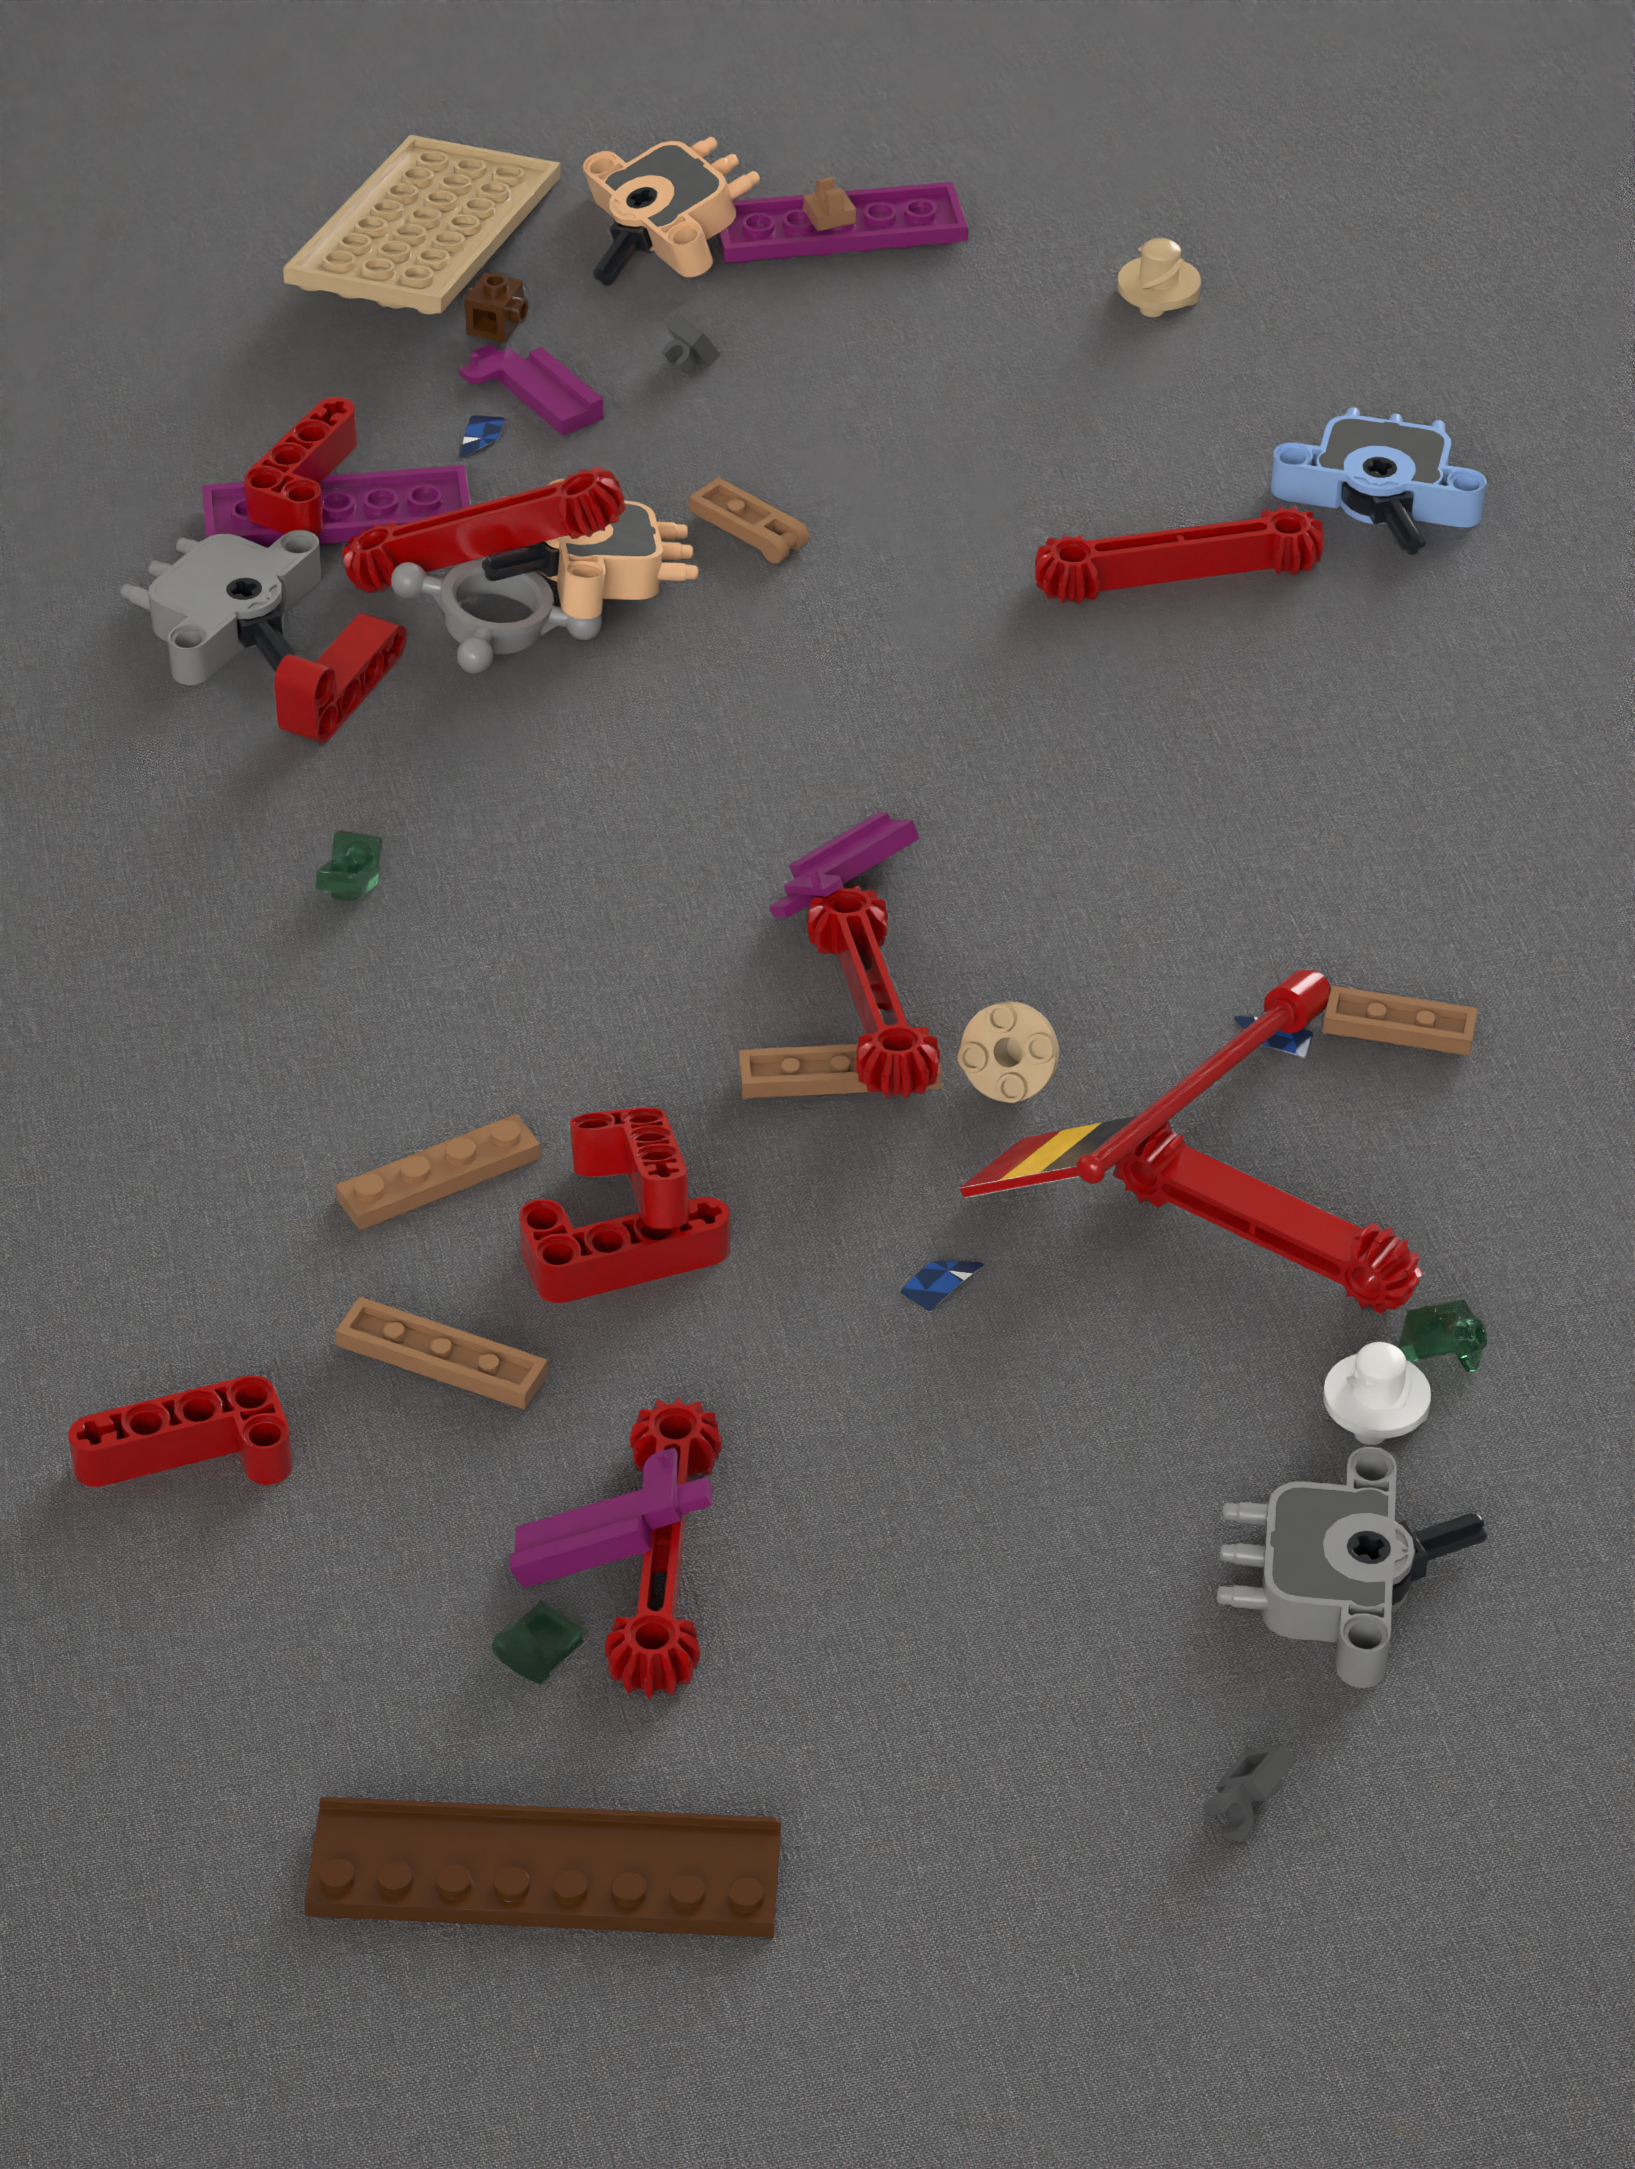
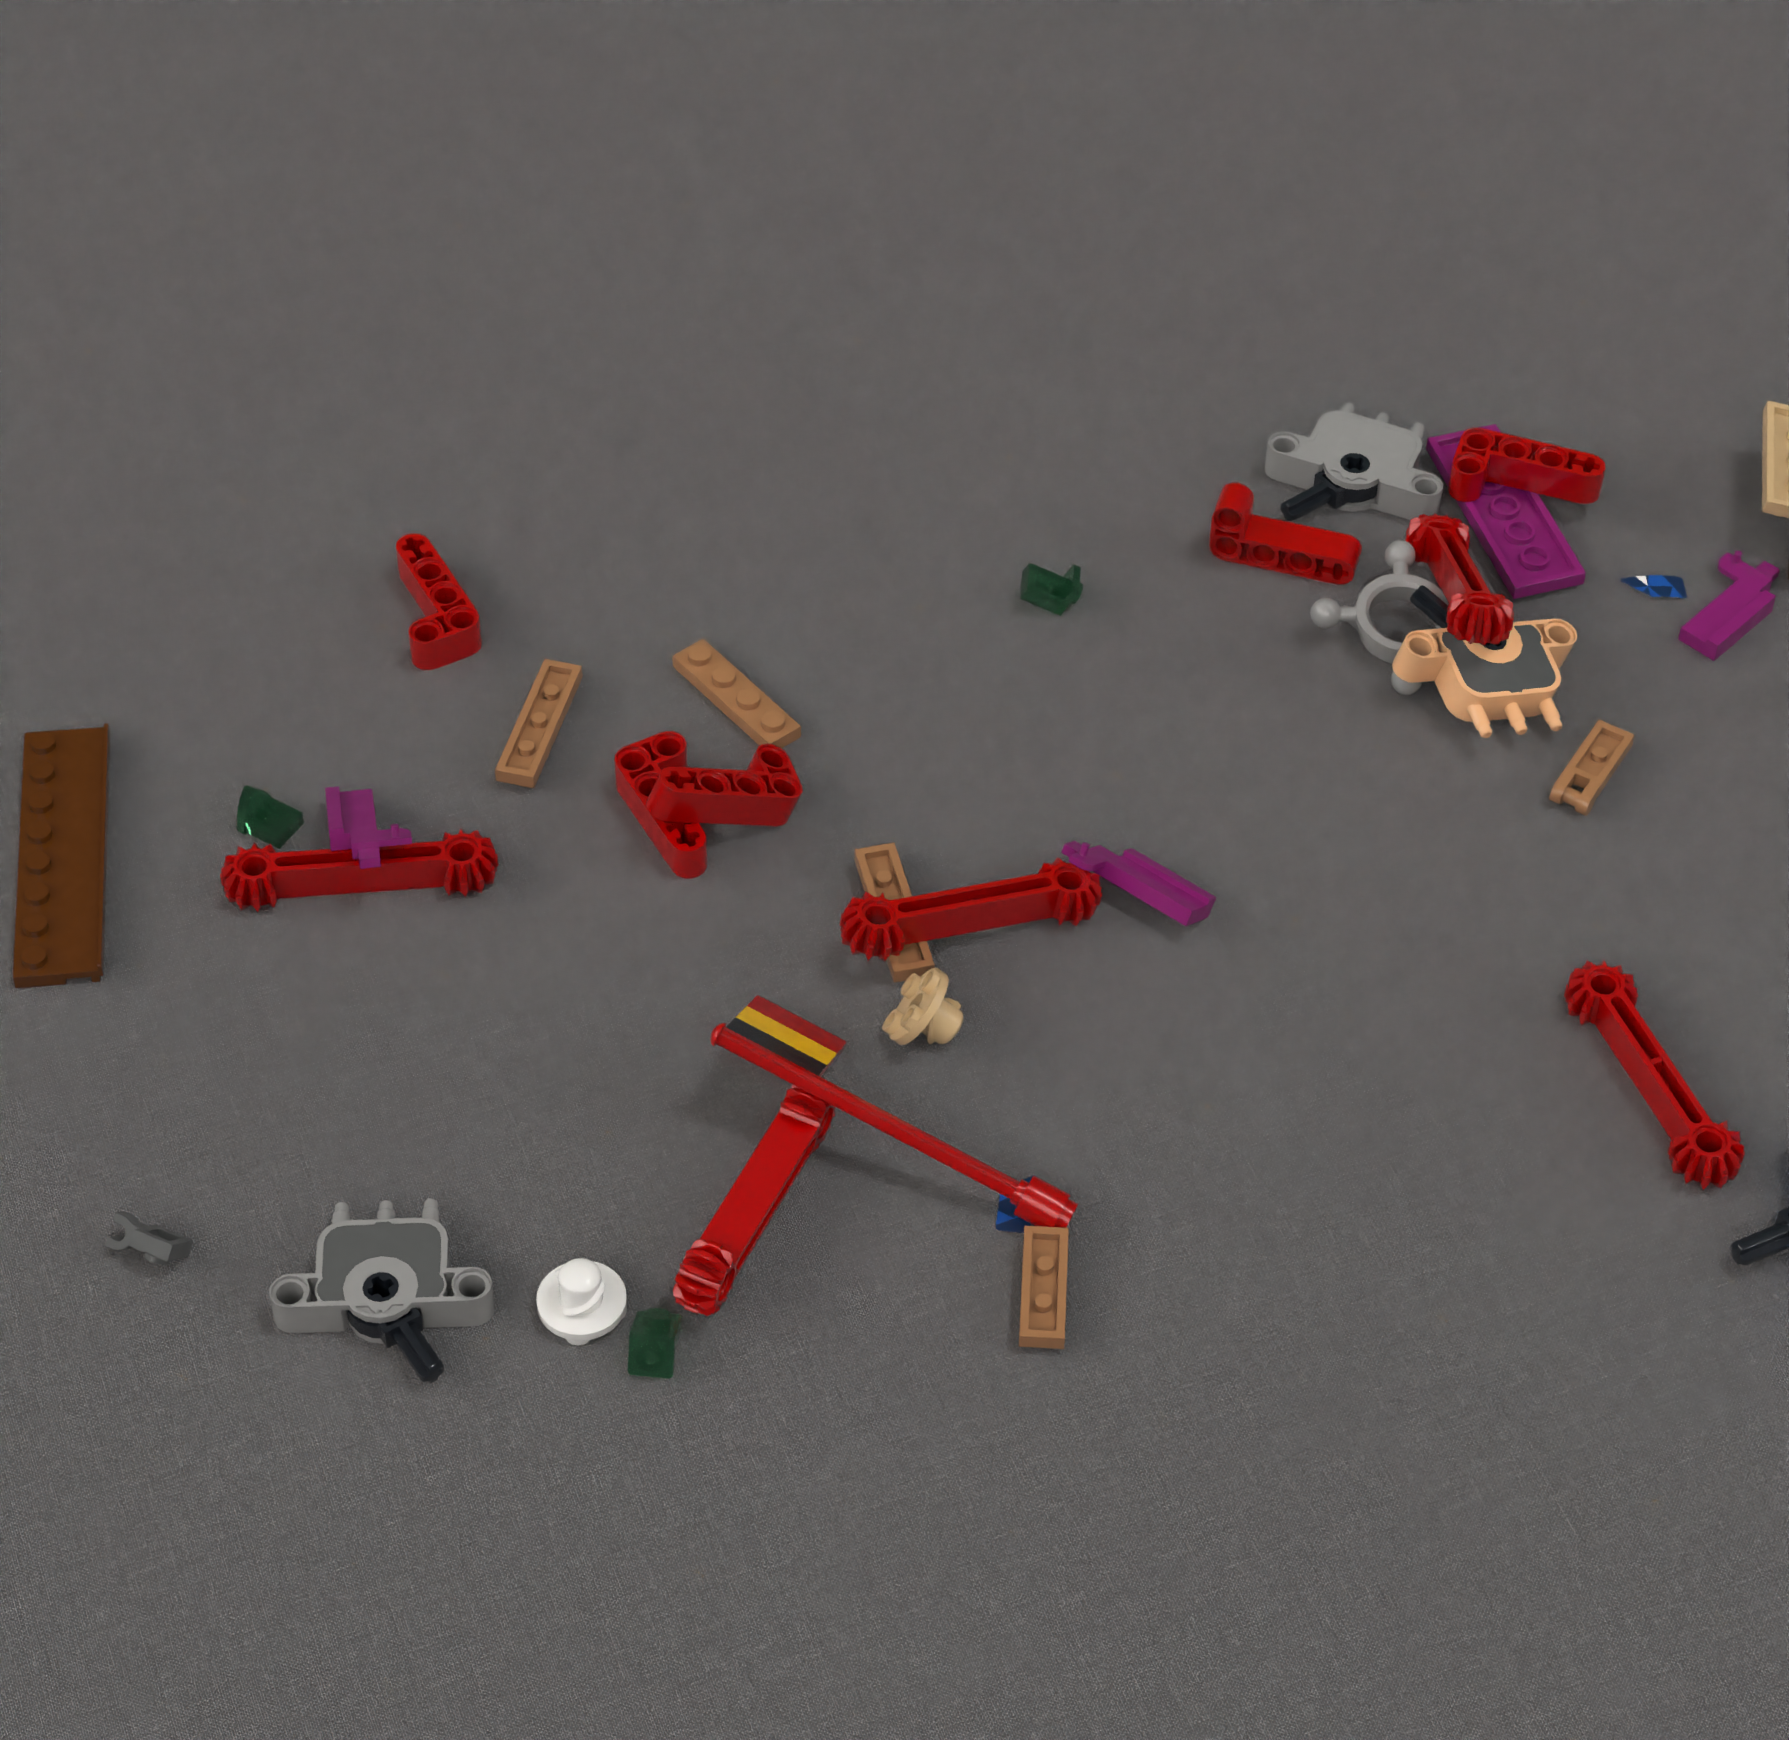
camera: 80 degrees right, 5 degrees up
dark blue sticker [900,1261,984,1312] -> none

